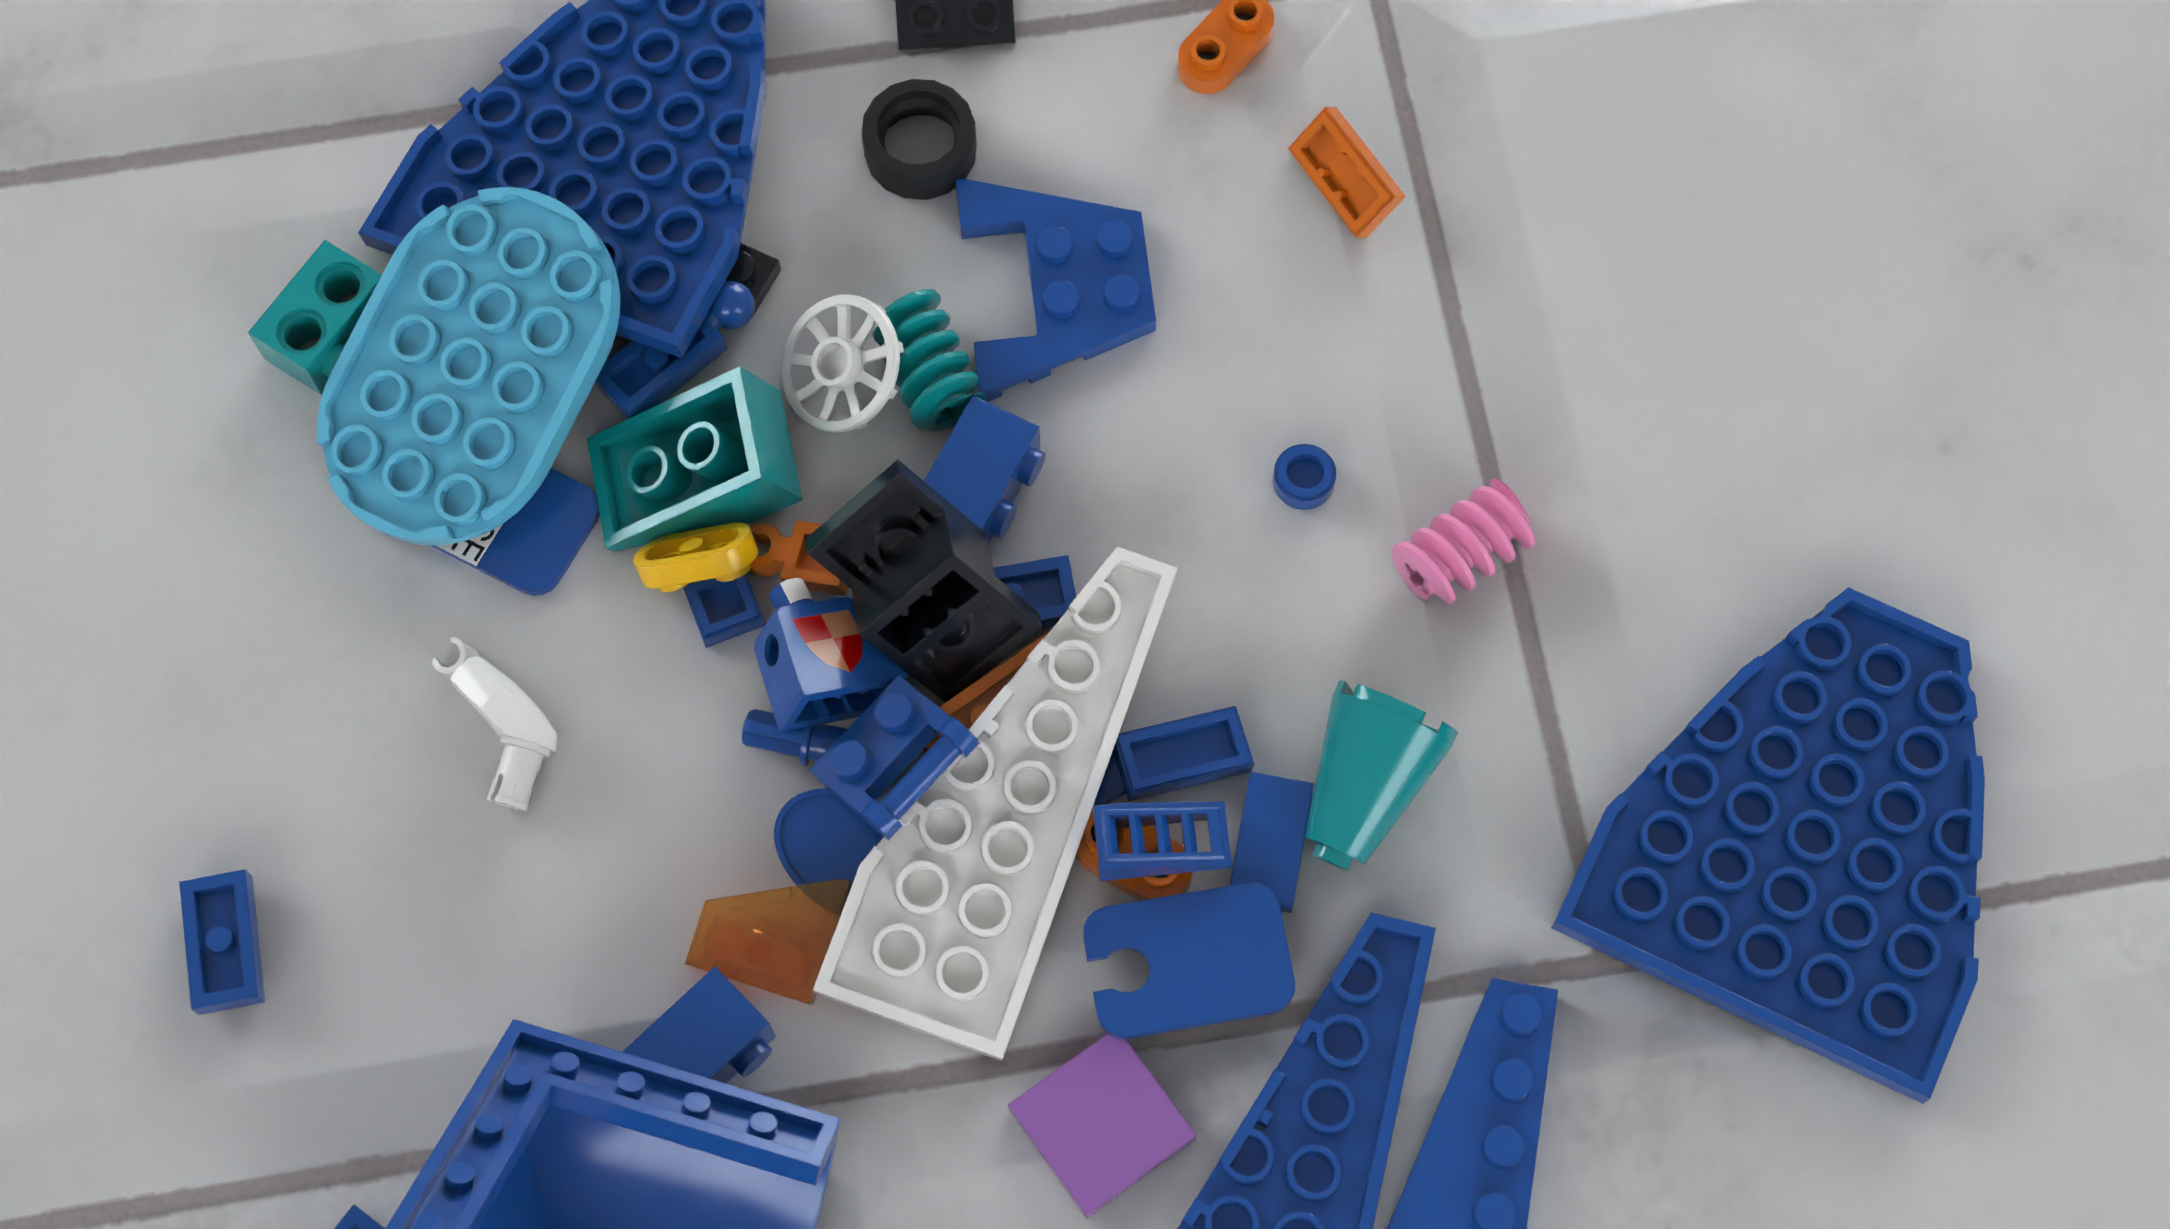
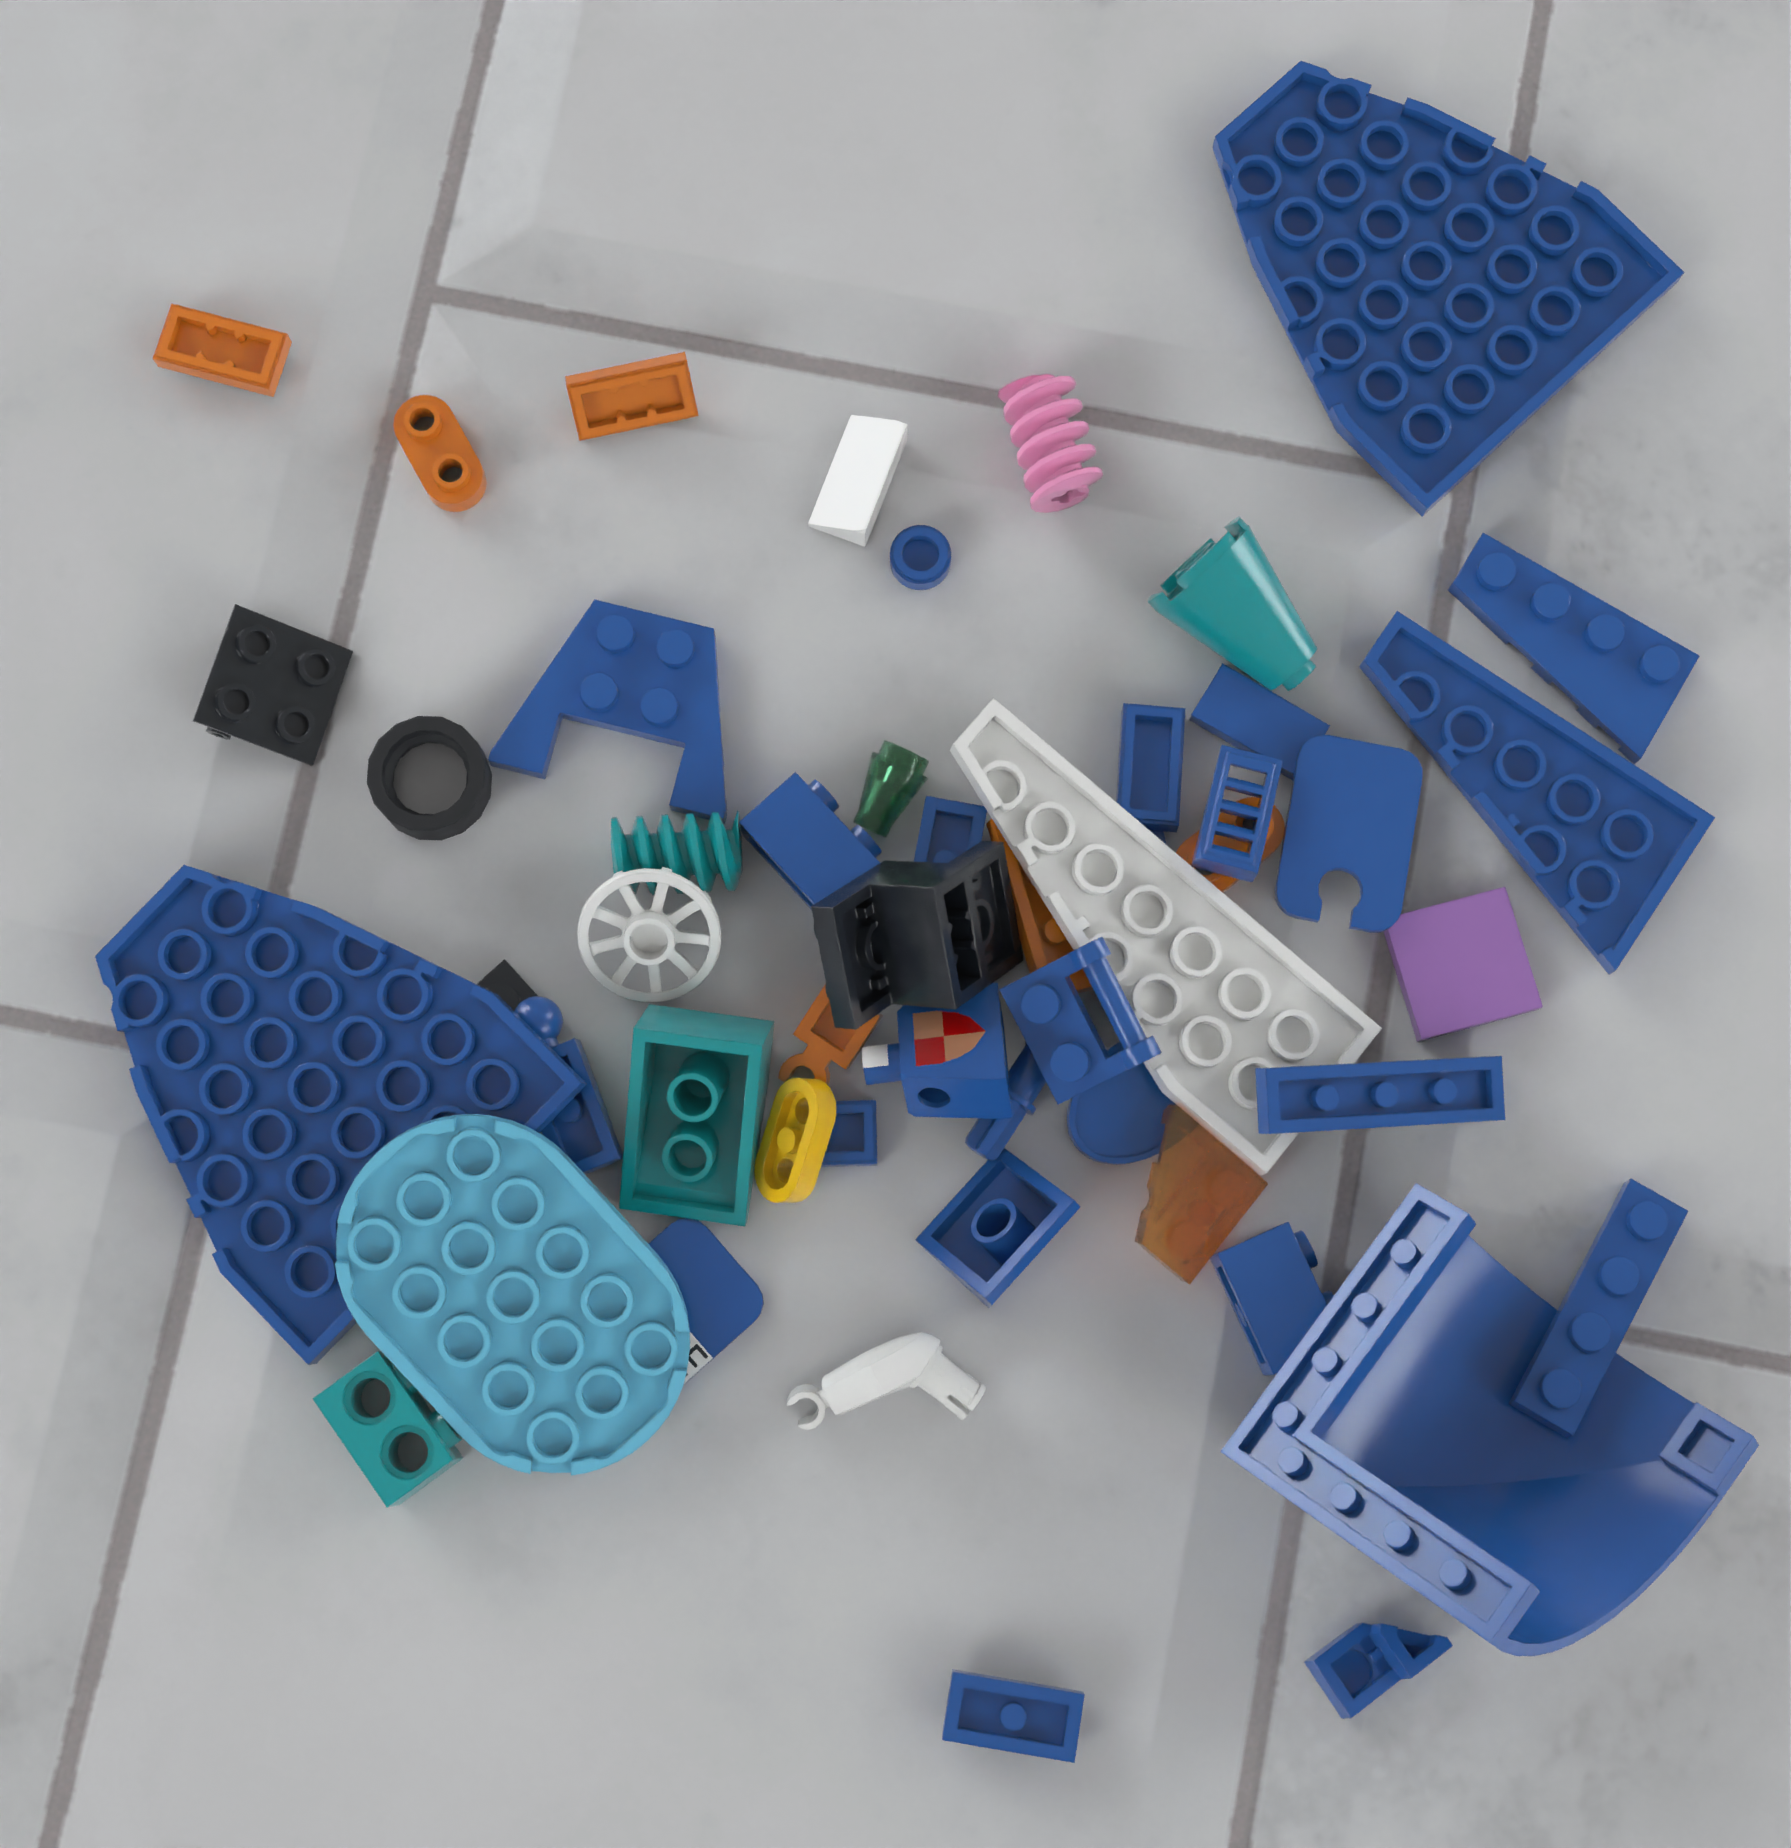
camera: 70 degrees left, 10 degrees up
none -> white slope [808,415,908,547]
none -> clear green cone [853,740,929,838]
none -> blue slope [915,1148,1080,1308]
none -> blue plate [1255,1056,1505,1134]

